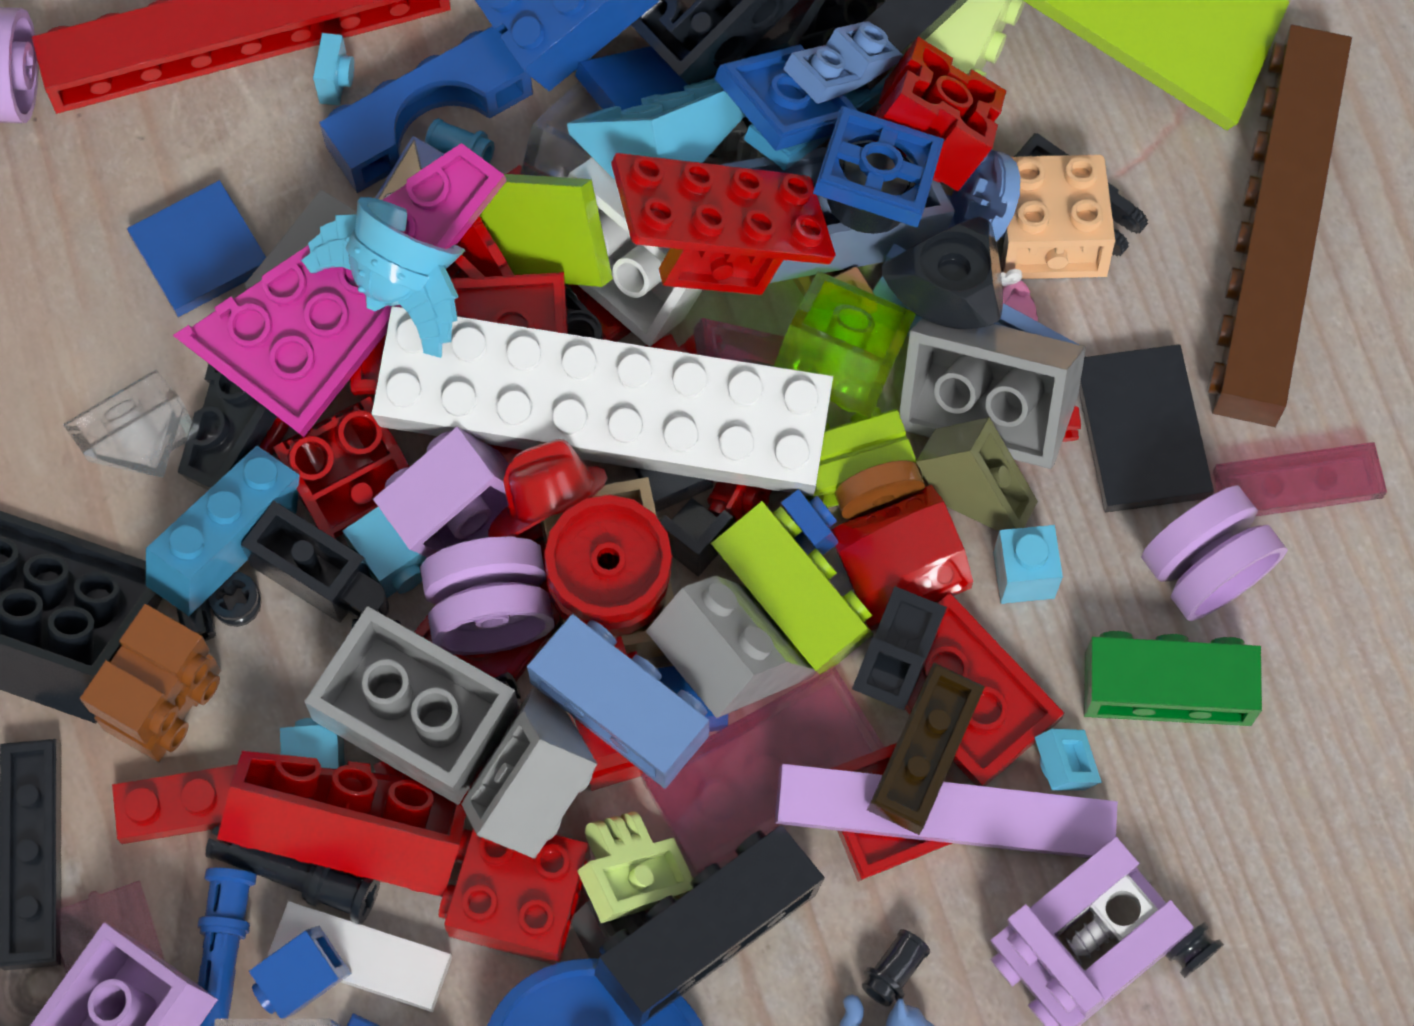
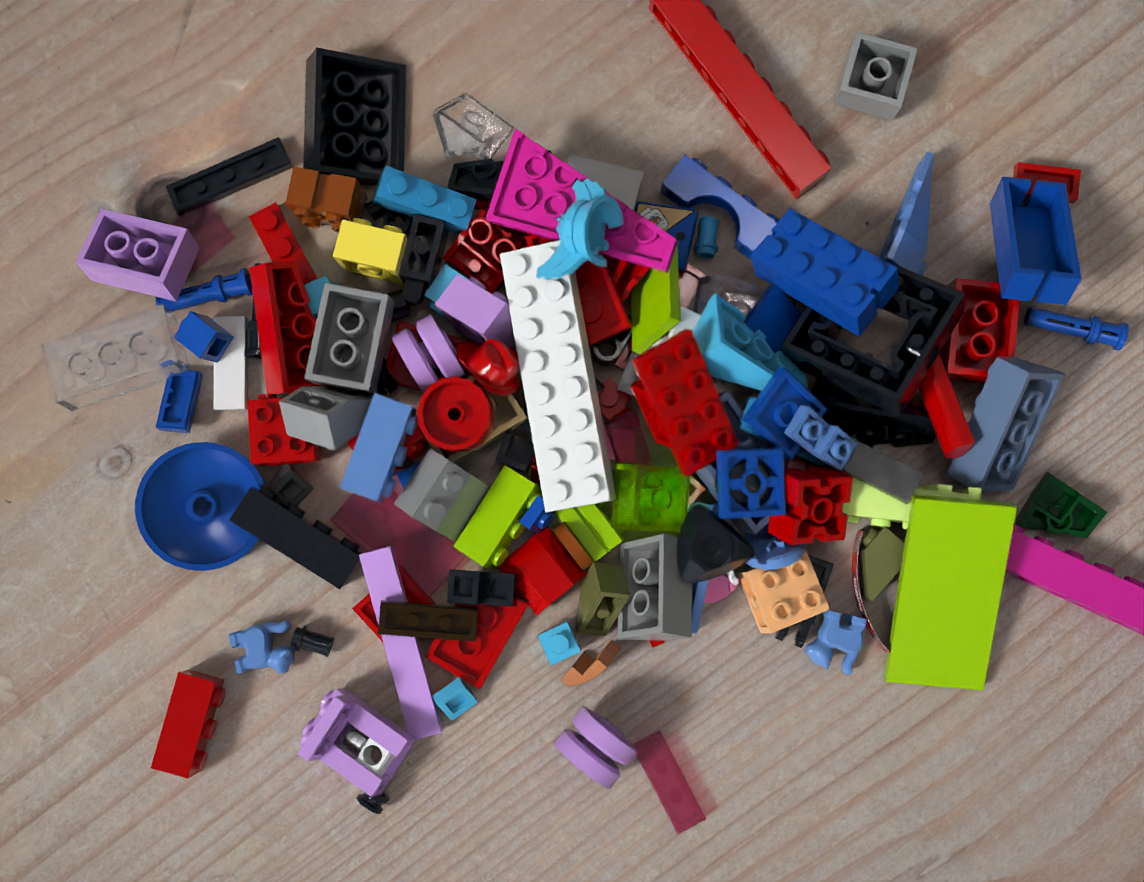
camera: 80 degrees right, 15 degrees up
blue tile [126,180,266,317] -> none
medium azure plate [313,33,355,106] -> none
yellowish green hinge [577,811,693,923] -> none
black tile [1079,344,1214,513] -> none
green brick [1084,631,1262,726] -> none
reddish brown brick [1207,24,1352,428] -> none
none -> light yellow brick [333,218,408,285]
none -> nougat slope [561,639,621,686]
none -> medium blue animal [805,610,867,675]
none -> sticker [851,530,890,653]
none -> olive slope [858,527,905,601]

